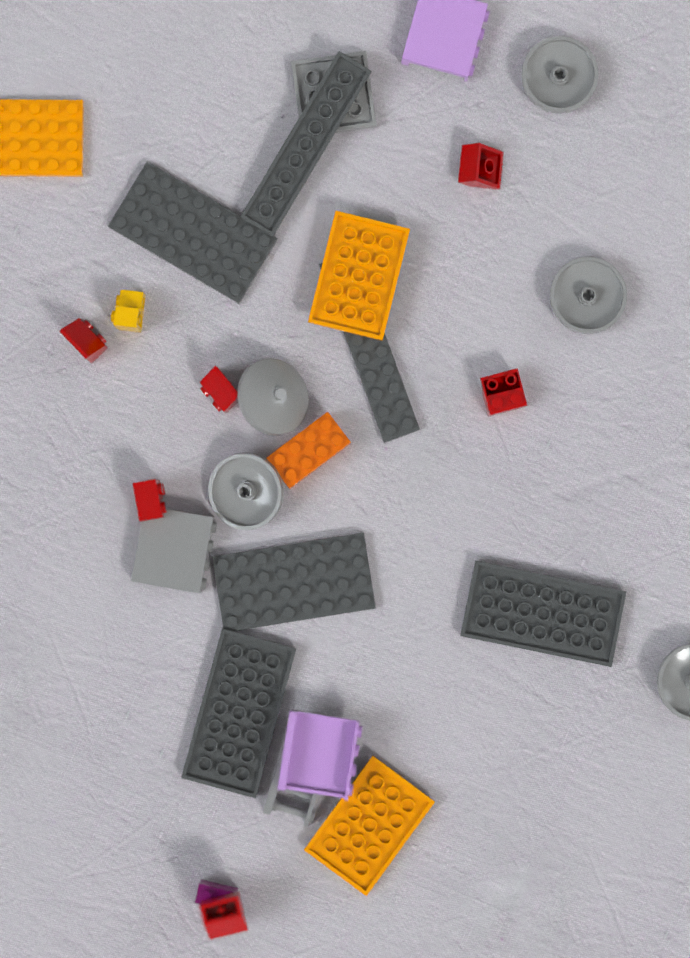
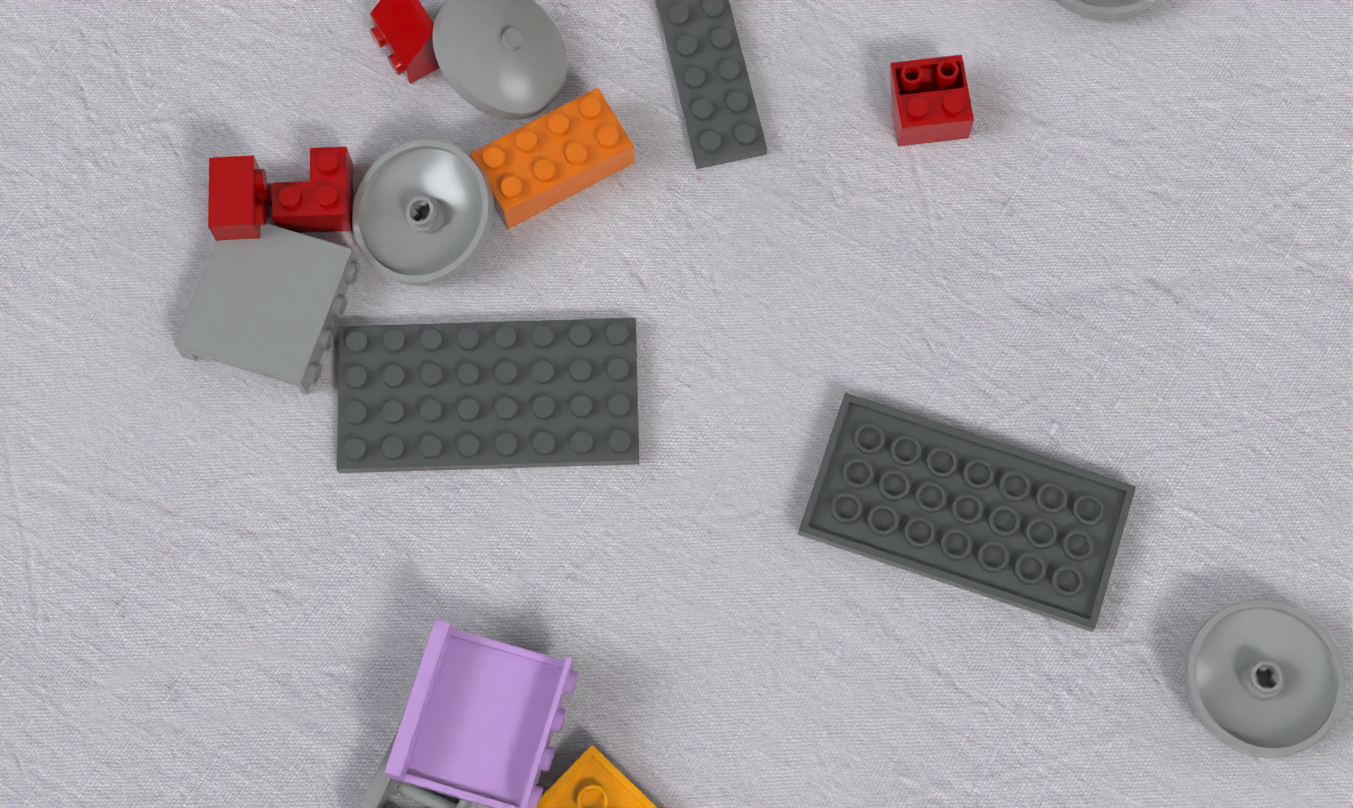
camera: 10 degrees right, 15 degrees down
dark grey plate [181,628,296,798] -> none
none -> red brick [272,146,353,233]

